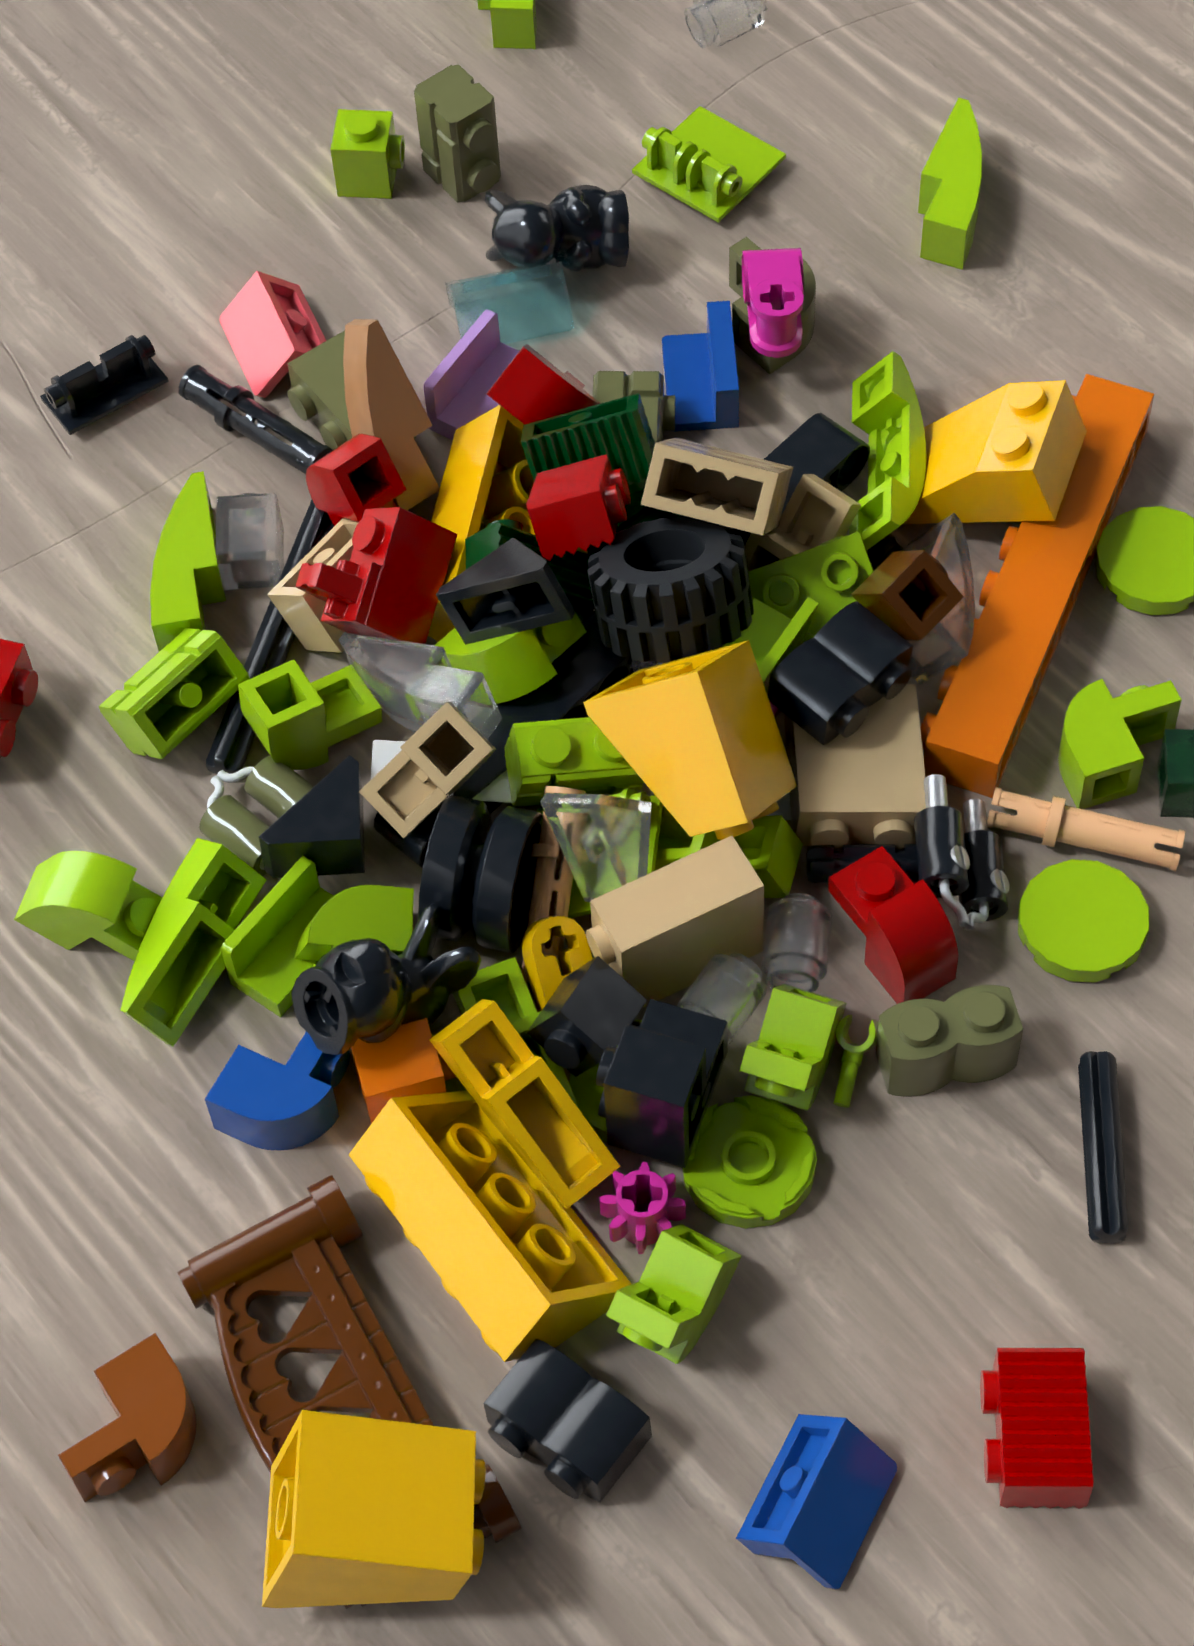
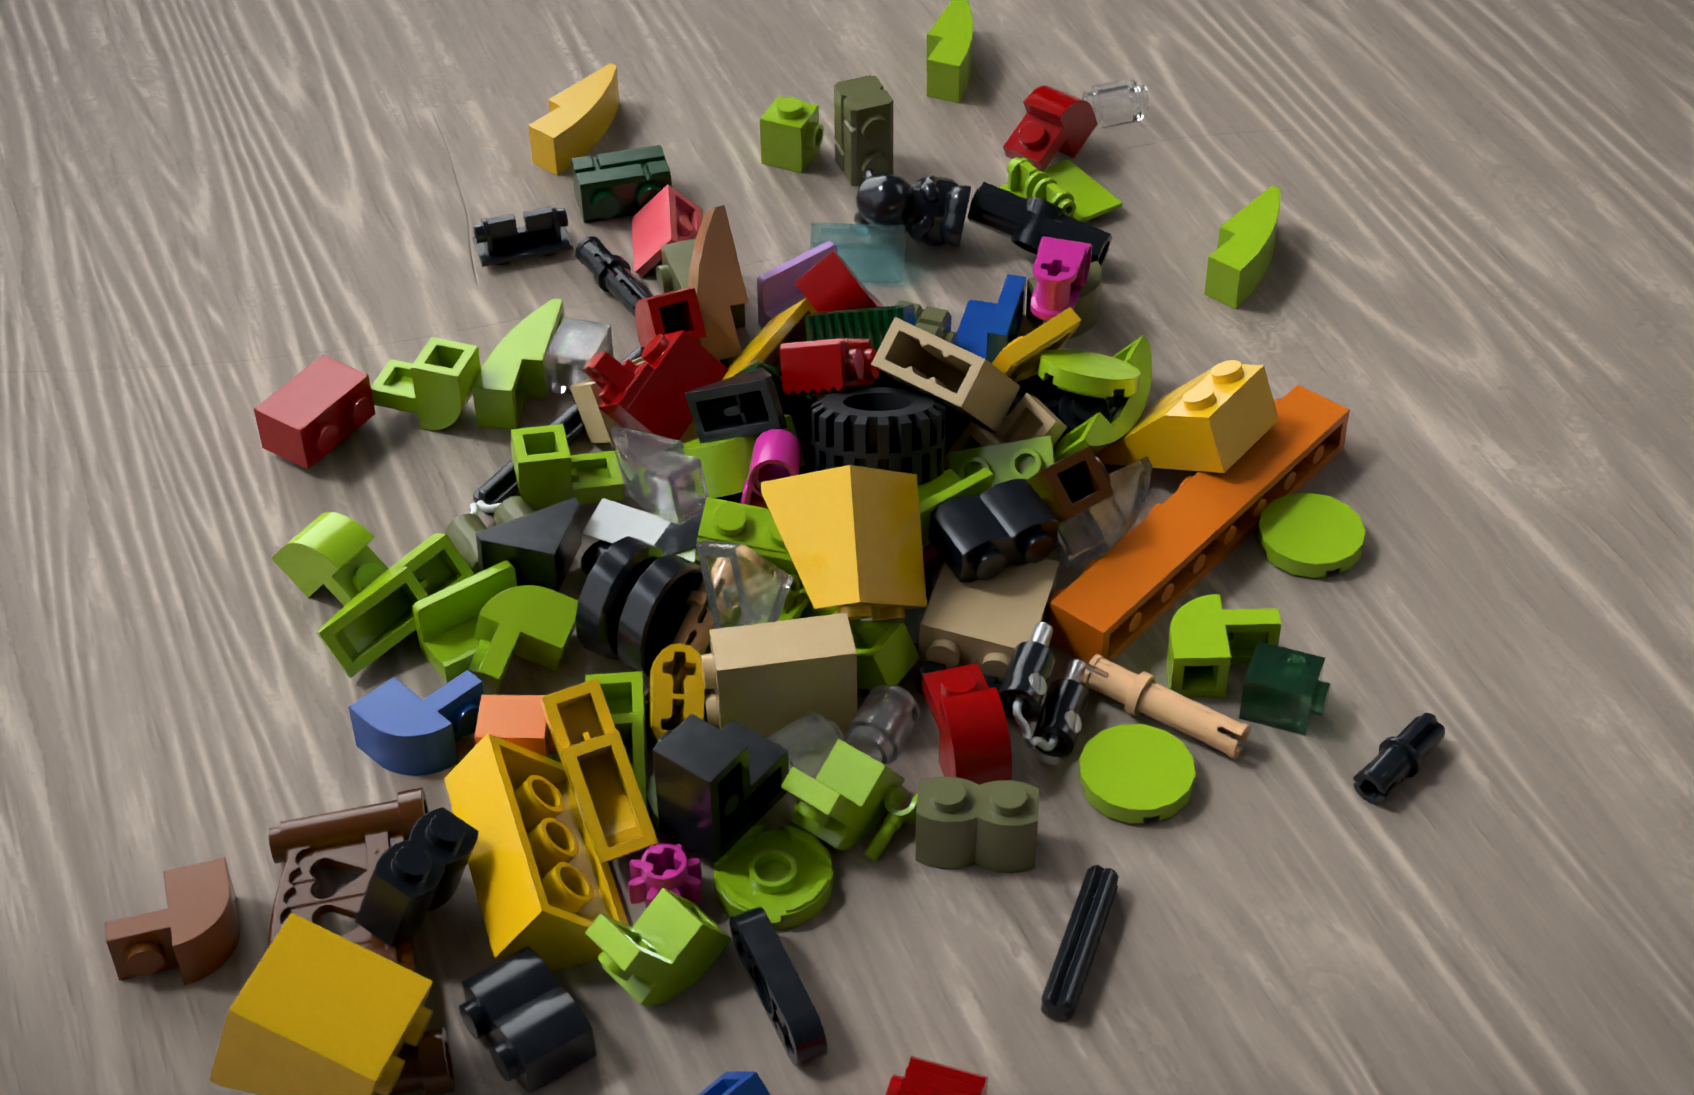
camera: 15 degrees right, 15 degrees down
lime brick [98,628,250,759] -> none
black animal [291,903,481,1055] -> none
tan brick [359,702,496,838] -> none
black brick [527,956,647,1077] -> none
none -> black brick [355,807,479,946]
none -> lime brick [371,337,481,431]
none -> yellow slope [528,63,620,176]
none -> dark green brick [571,145,672,223]
none -> black beam [729,907,828,1066]
none -> dark pink piece [740,429,802,508]
none -> black piece [967,181,1112,266]
none -> yellow plate [991,307,1081,382]
none -> red brick [1003,85,1098,172]
none -> lime tile [1037,349,1141,398]
none -> black plate [1057,391,1109,433]

